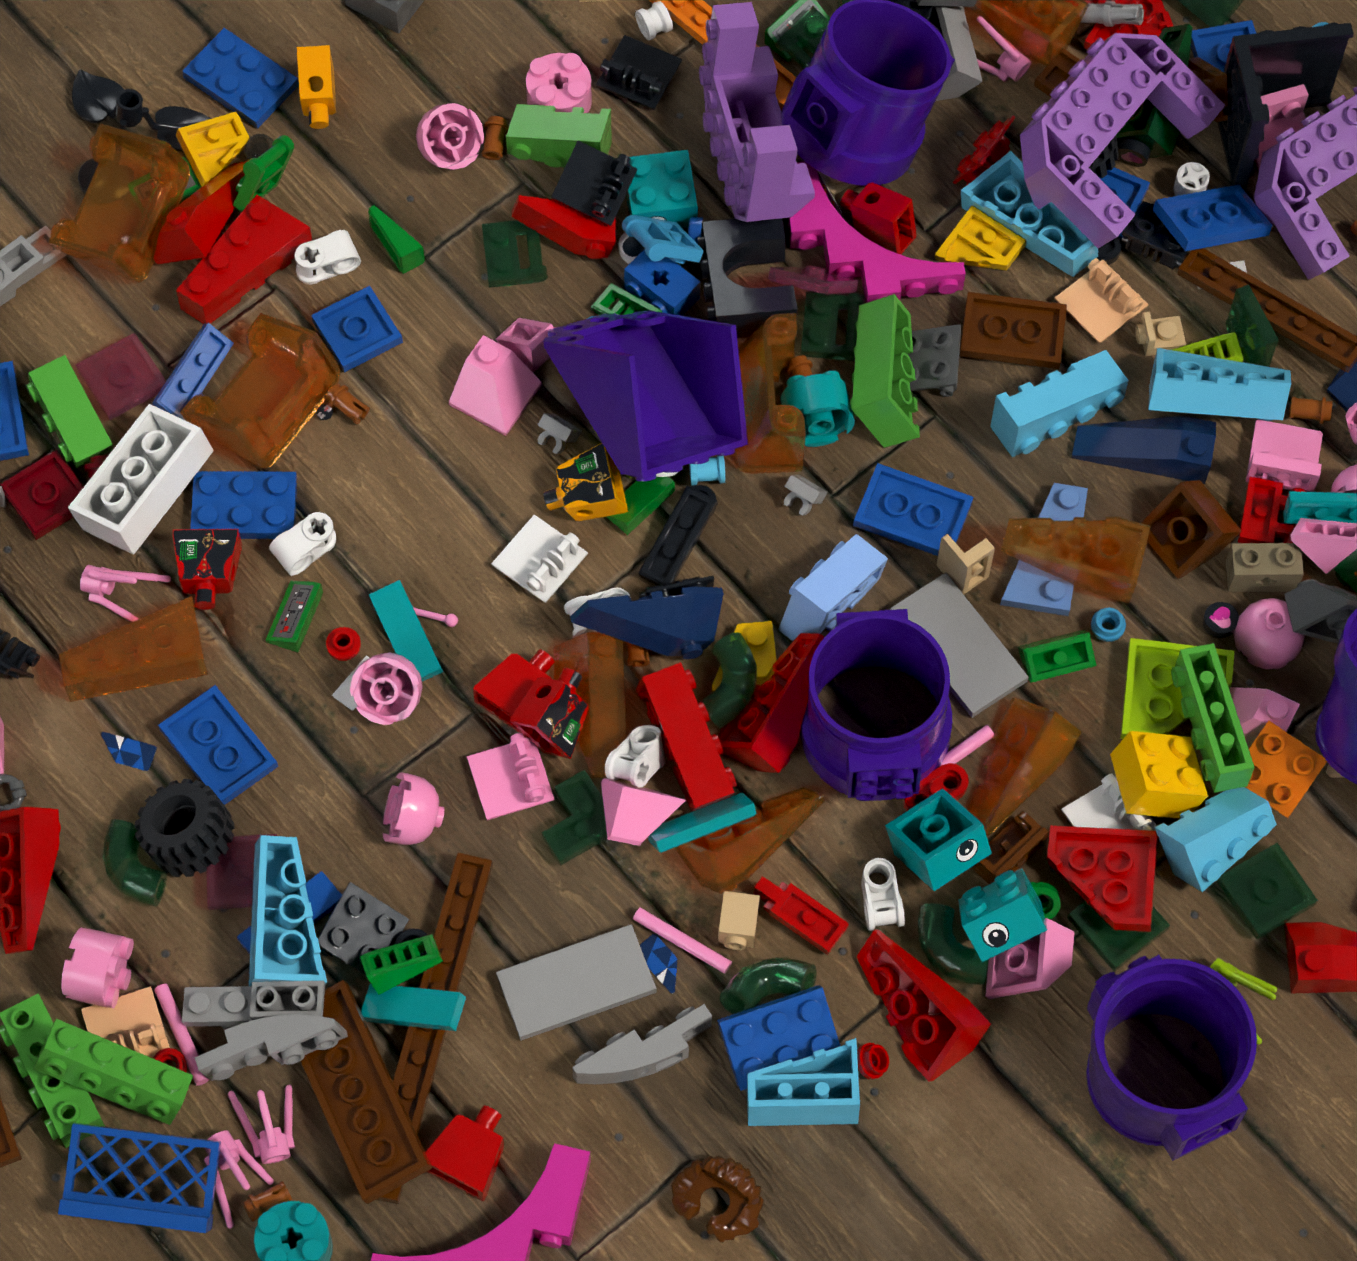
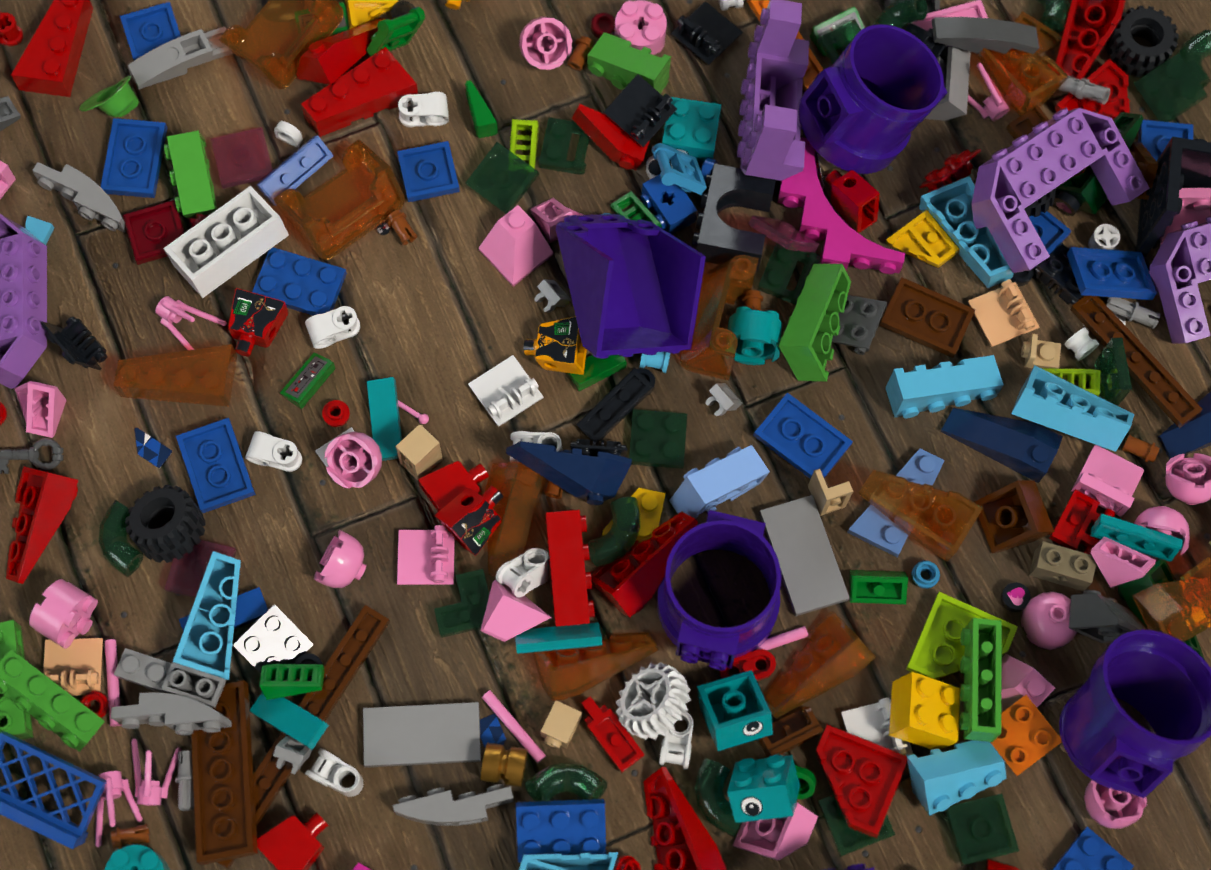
camera: 15 degrees right, 5 degrees up
none -> light grey axle [175,750,194,811]
none -> white piece [245,431,302,472]
none -> light grey tile [273,736,312,774]
none -> white tile [274,121,303,147]
none -> white piece [305,748,364,797]
none -> tan panel [395,425,443,482]
none -> clear green plate [465,142,539,214]
none -> pearl gold wheel [481,743,528,787]
none -> lime slope [508,119,539,174]
none -> dark red tile [591,13,615,39]
none -> white gear [616,662,691,740]
none -> clear green plate [629,409,687,469]
none -> white wheel [1064,327,1099,361]
none -> light grey axle [1105,297,1161,329]

